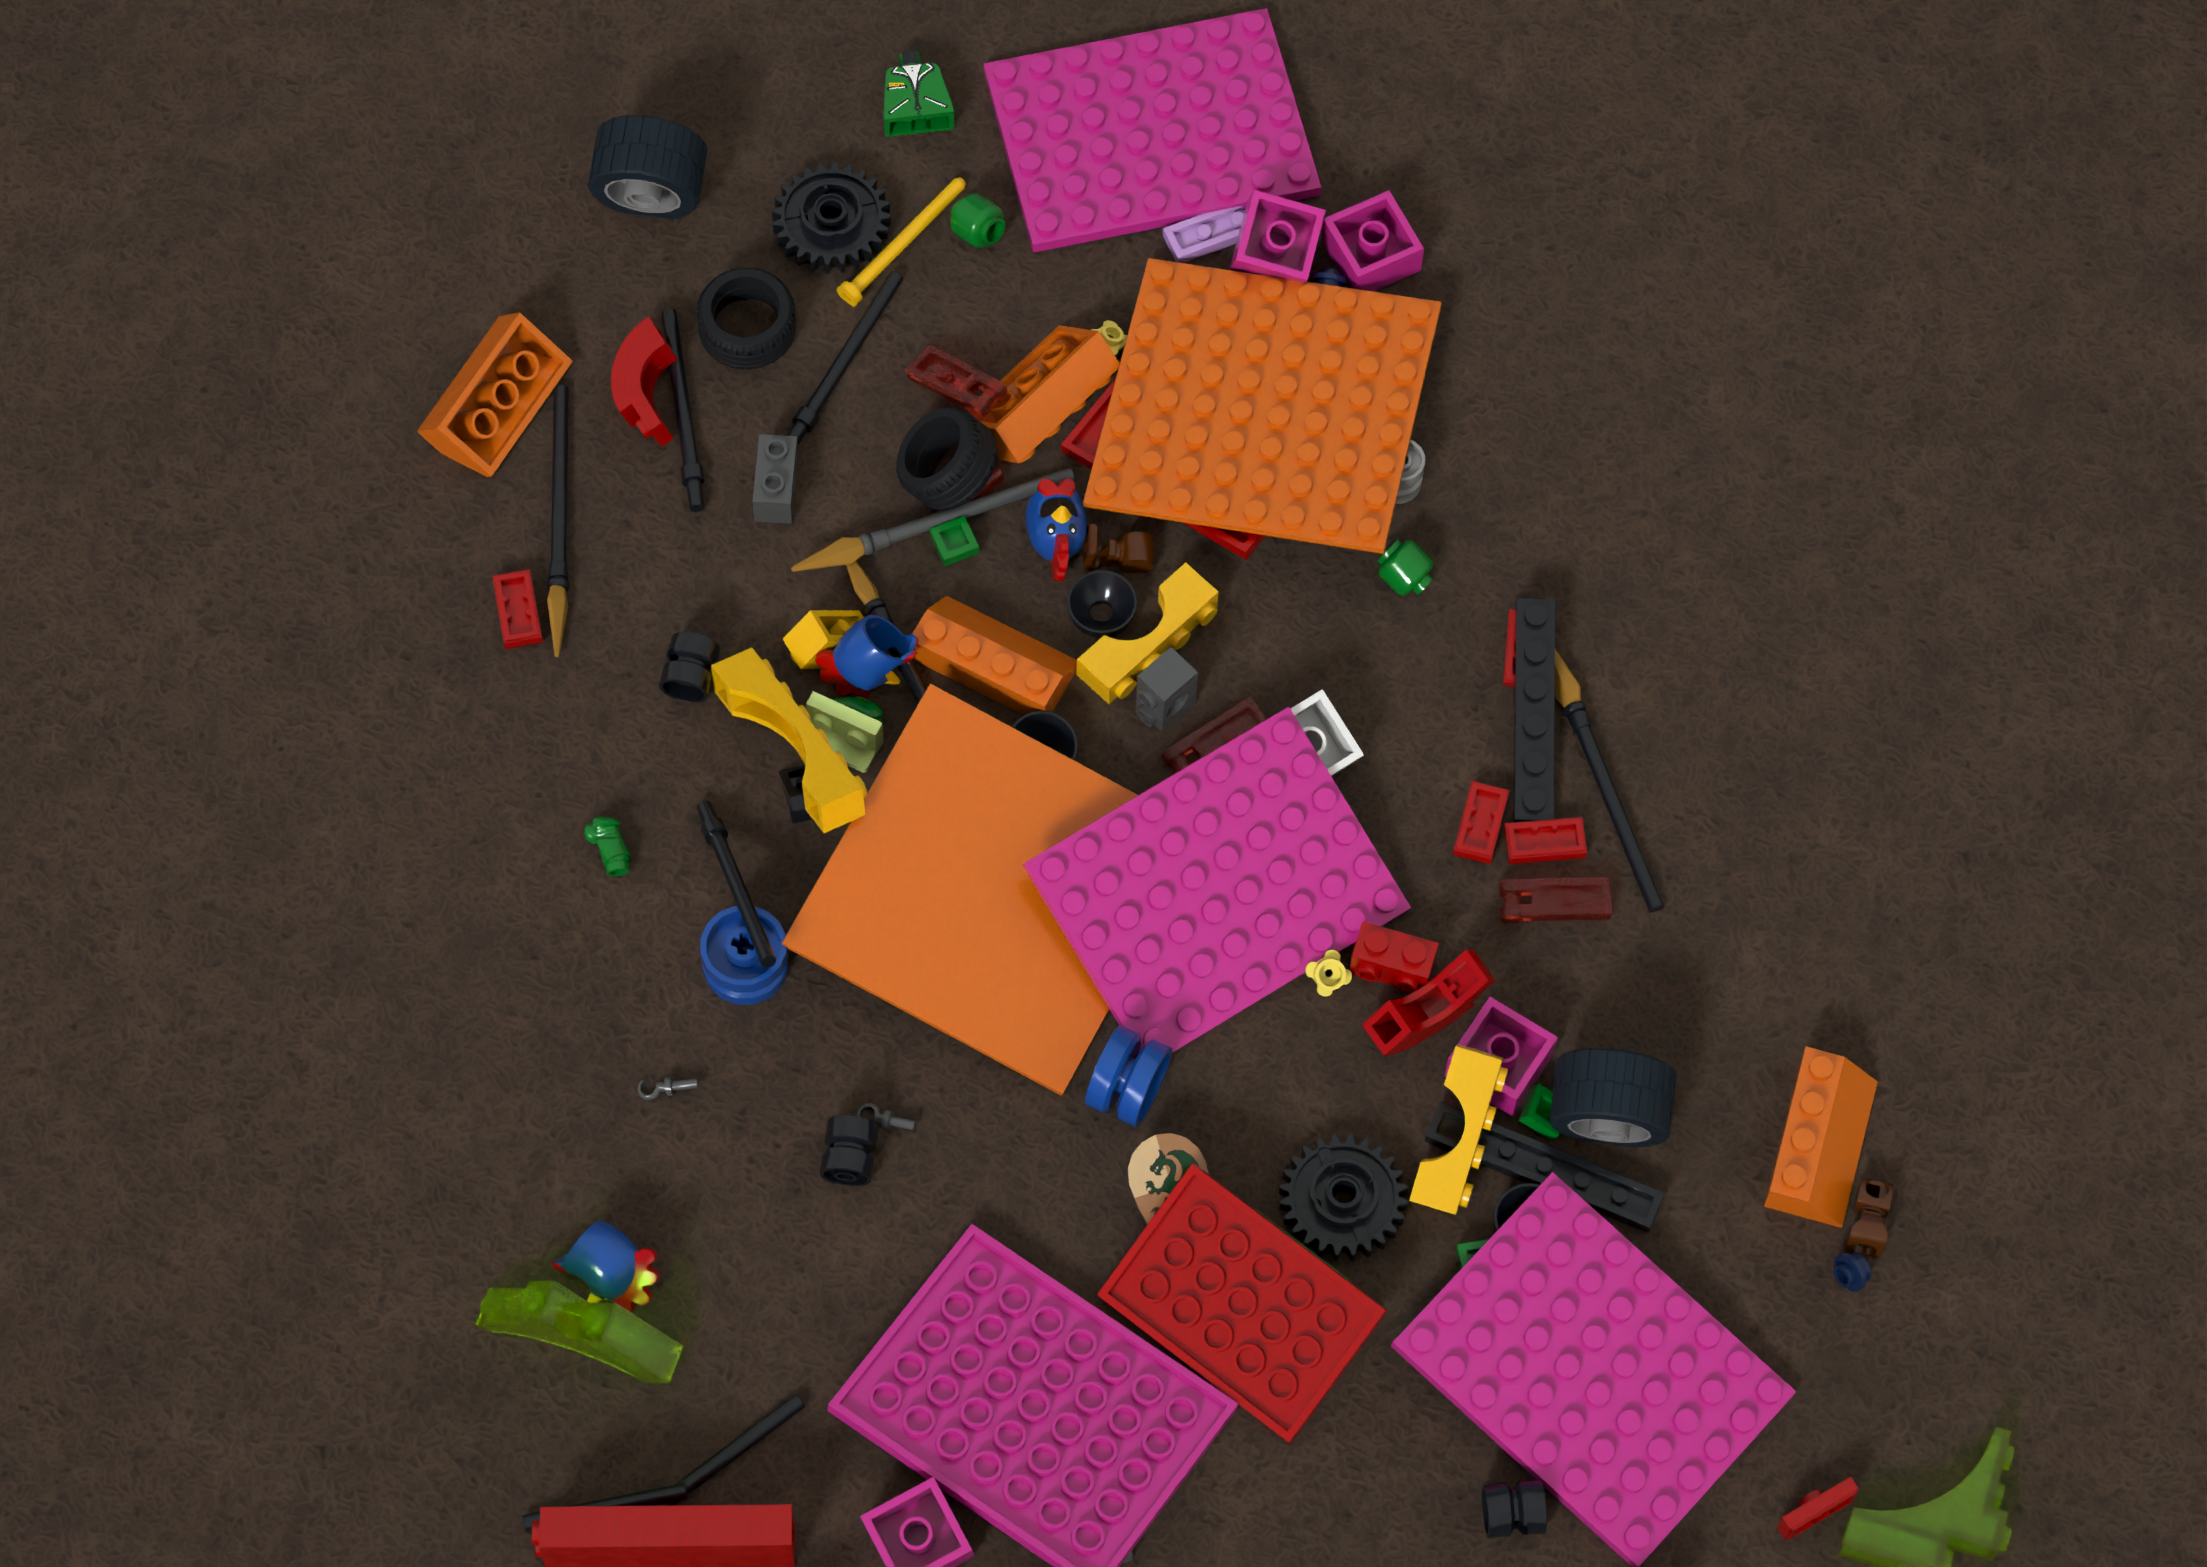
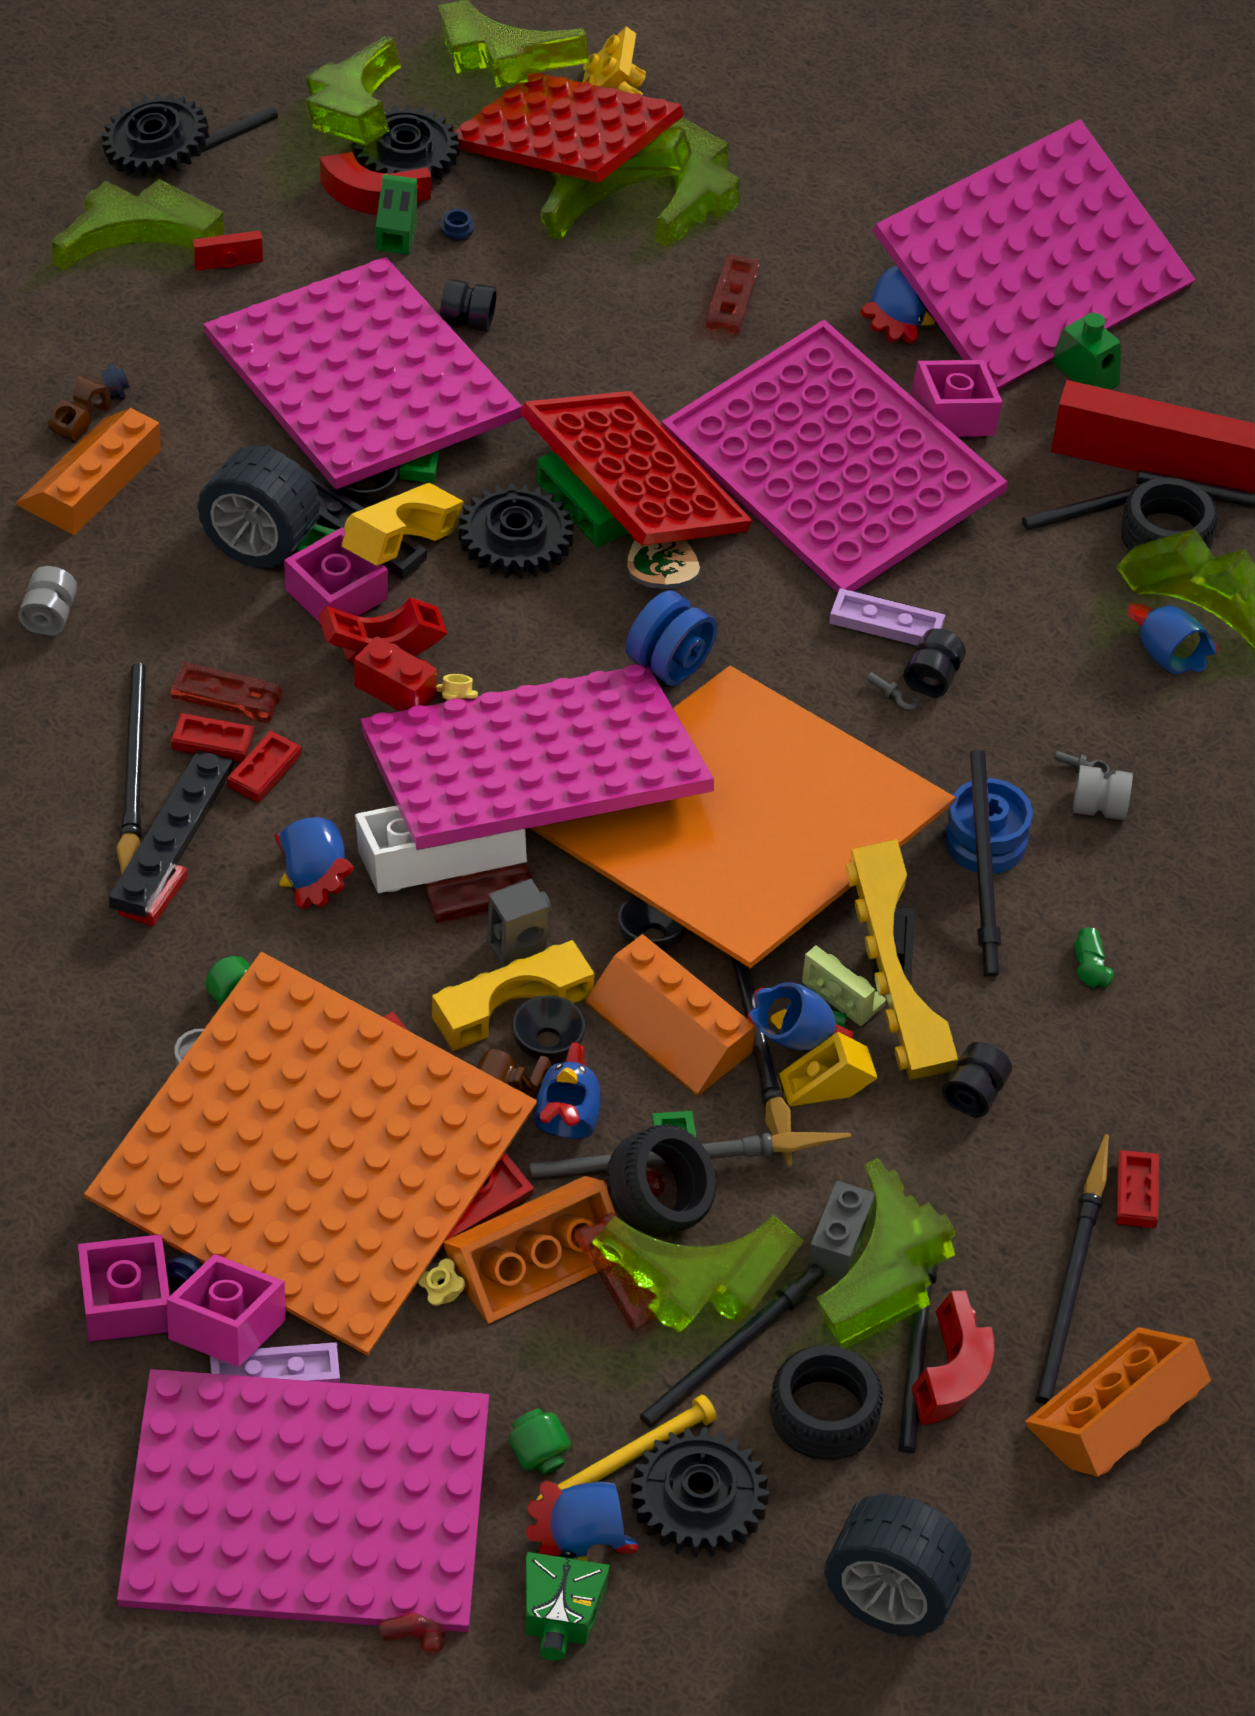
camera: 165 degrees left, 15 degrees down
none -> light grey wheel [18,566,78,636]
none -> blue piece [274,817,354,909]
none -> clear red arm [380,1612,446,1653]
none -> blue piece [525,1480,638,1561]
none -> clear neon green arch [592,1214,804,1333]
none -> clear neon green arch [816,1158,955,1348]
none -> lavender plate [829,588,945,645]
none -> light grey wheel [1073,765,1133,821]
none -> black tyre [1121,478,1218,569]

